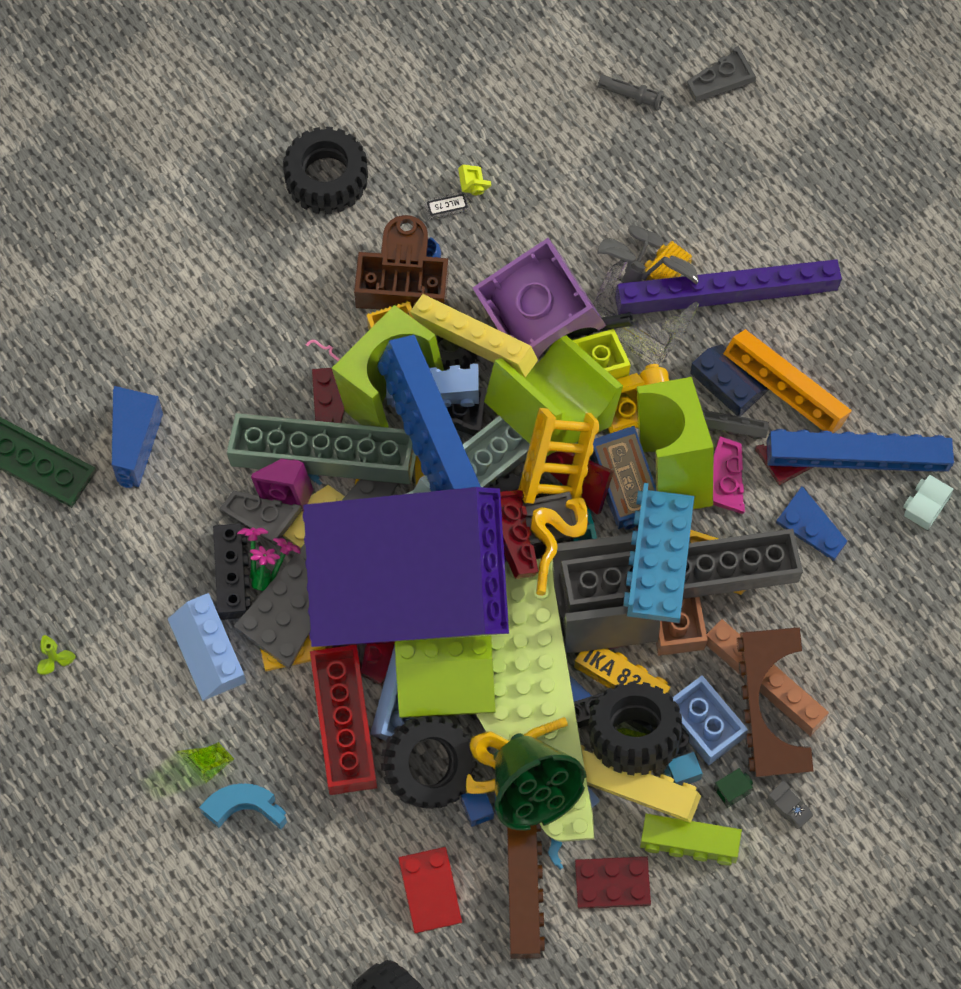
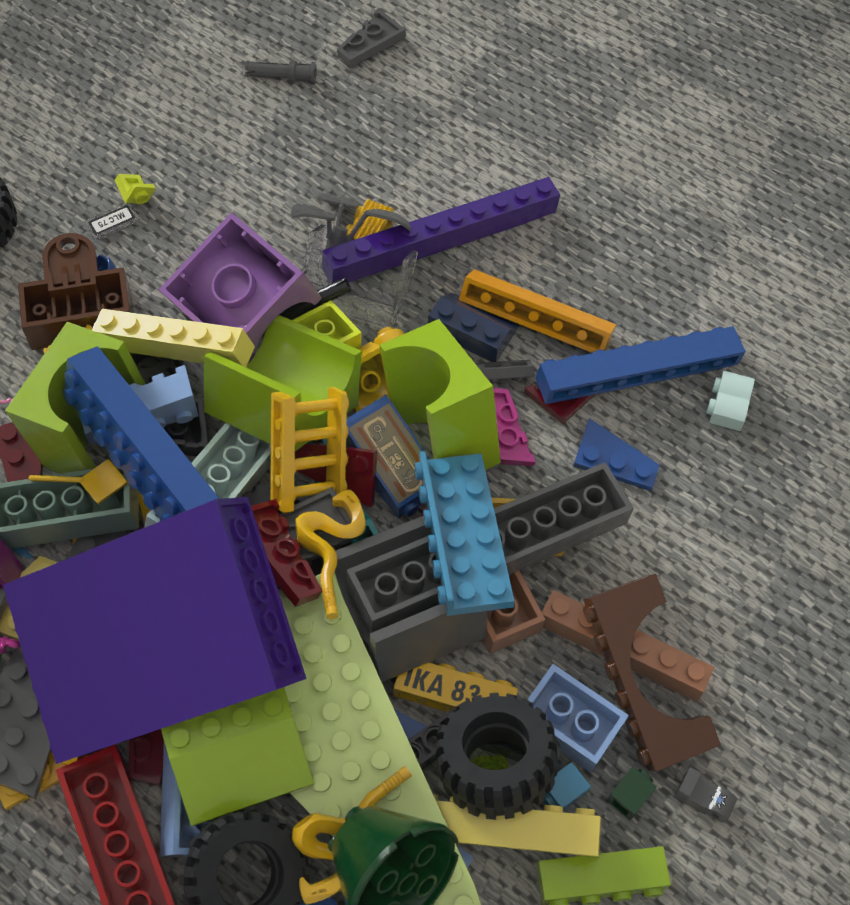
camera: 20 degrees left, 5 degrees down
none -> yellow piece [28,459,128,504]

